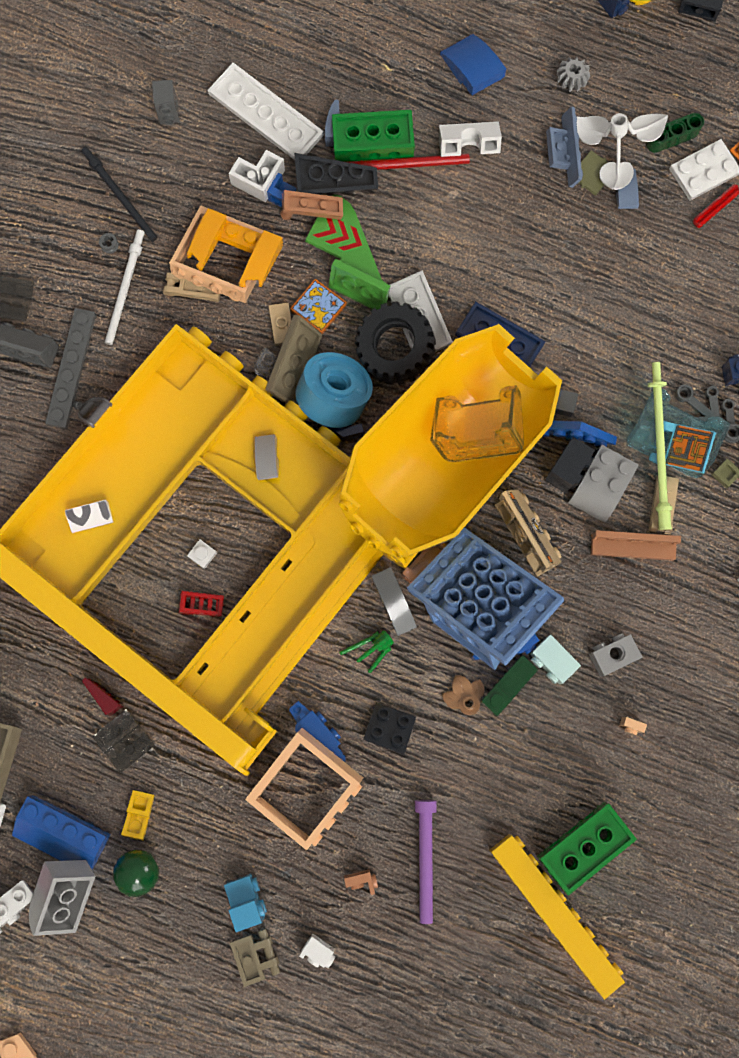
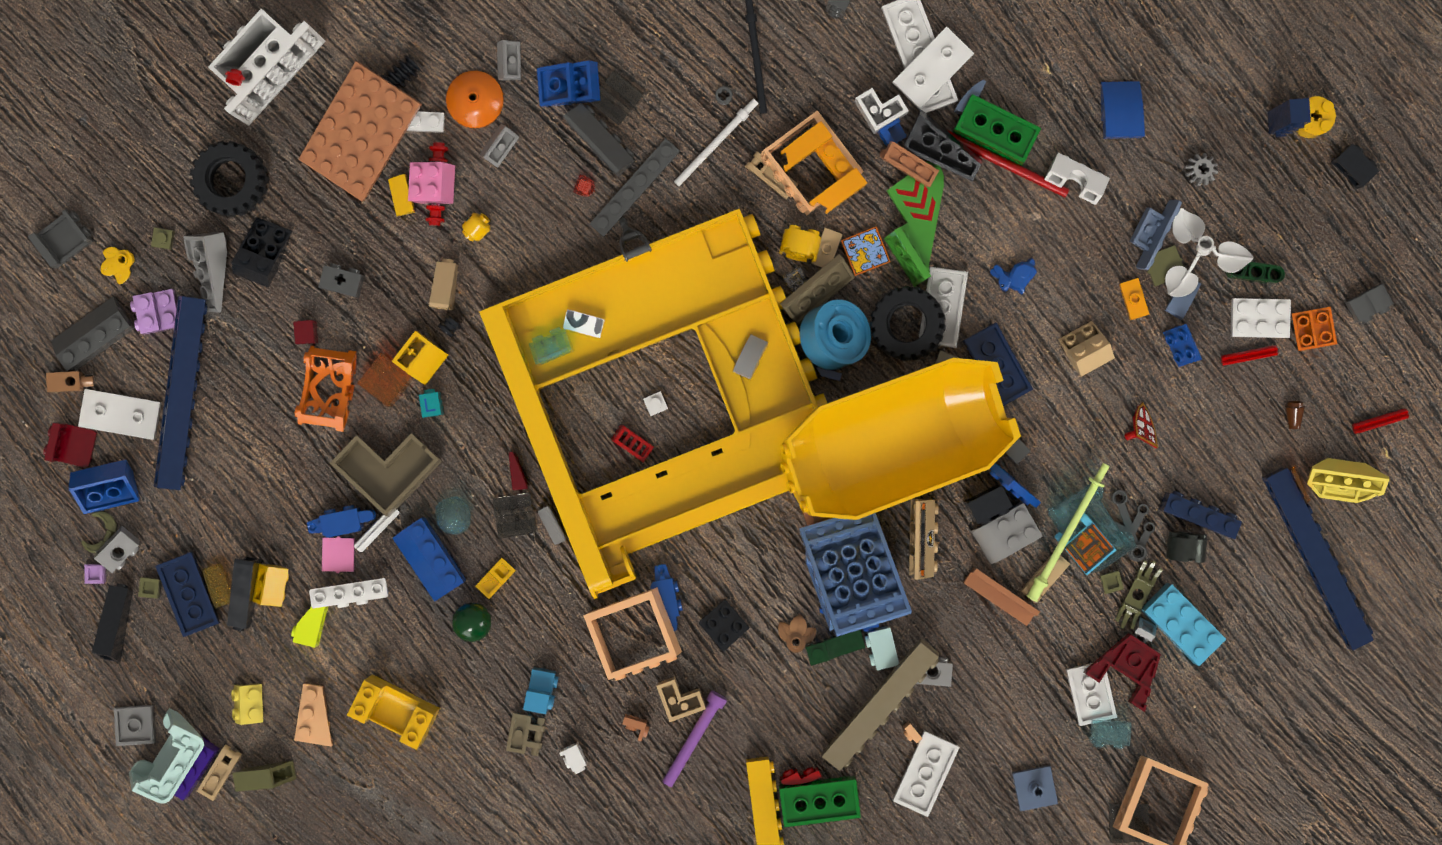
camera: 30 degrees right, 10 degrees up
light grey brick [29,860,96,936] -> none
green plant [340,630,394,673] -> none
slope [371,567,417,636] -> none
clear yellow windscreen [430,385,524,462] -> none
none -> yellow piece [347,674,440,750]
none -> clear light blue hair [435,496,471,535]
none -> clear light blue slope [529,327,575,366]
none -> light grey slope [538,505,567,545]
none -> clear red tile [573,174,595,197]
none -> tan brick [656,677,706,722]
none -> yellow brick [779,225,822,262]
none -> red slope [780,767,822,785]
none -> dark tan brick [822,638,939,771]
none -> white plate [892,27,974,109]
none -> white plate [892,730,960,817]
none -> blue animal [990,258,1037,295]
none -> tan slope [1058,321,1115,377]
none -> light orange plate [1119,278,1150,320]
none -> shield [1124,402,1158,449]
none -> blue hinge [1163,324,1202,367]

